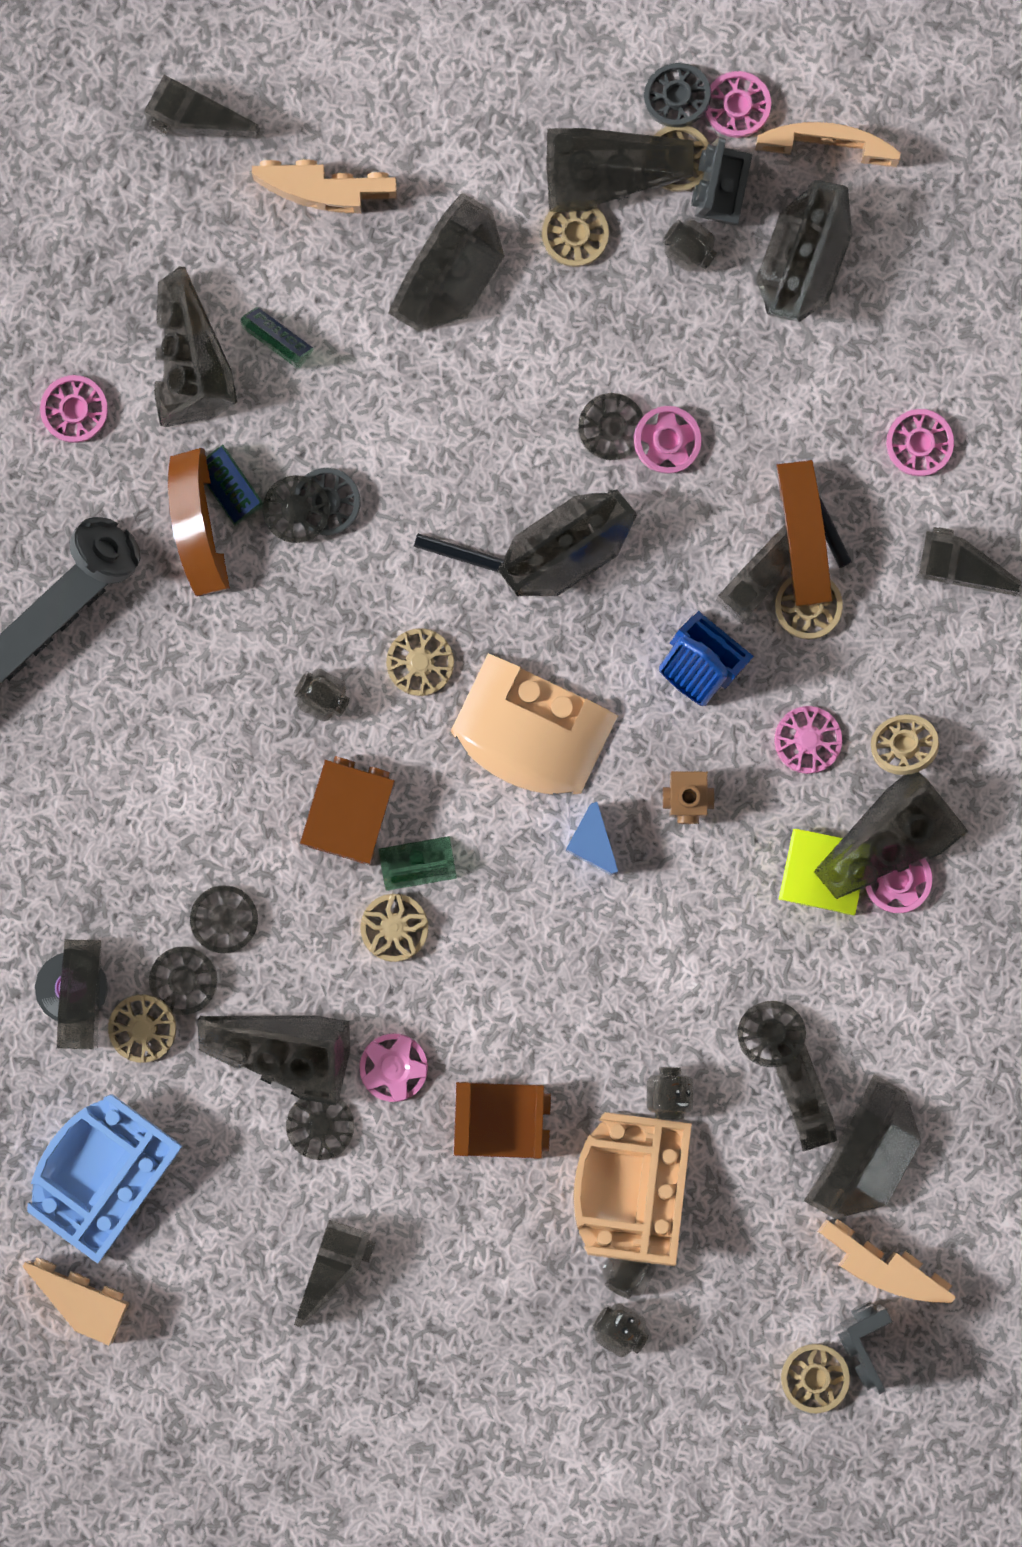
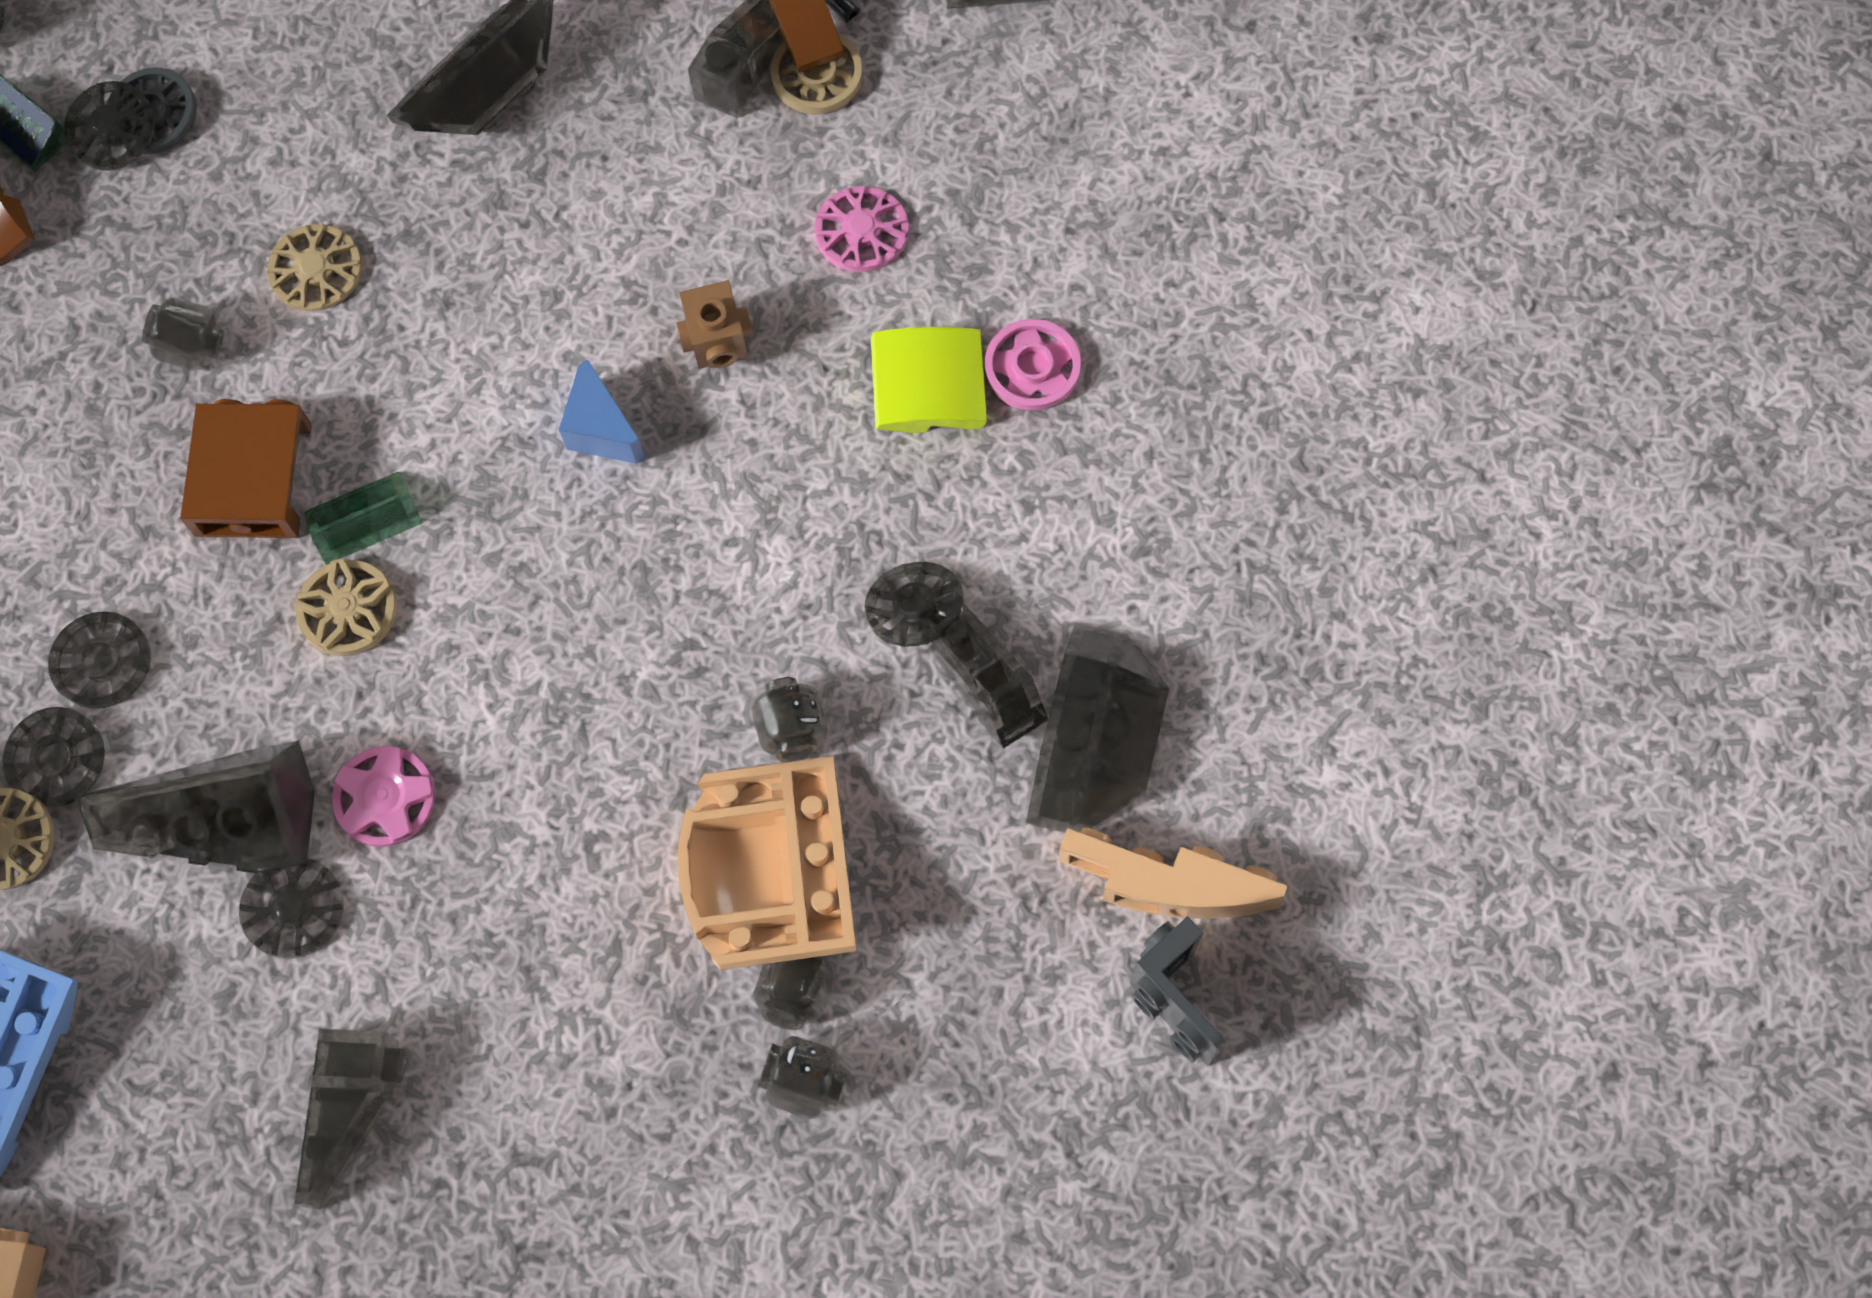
camera: 10 degrees left, 15 degrees down
black piece [414,533,521,578] -> none
light nougat slope [451,654,618,795] -> none
dark orange panel [454,1082,551,1159] -> none
blue piece [658,611,754,706] -> none
tan wheel [781,1344,850,1413] -> none
clear smoke wedge [814,772,968,899] -> none
tan wheel [871,714,939,775] -> none

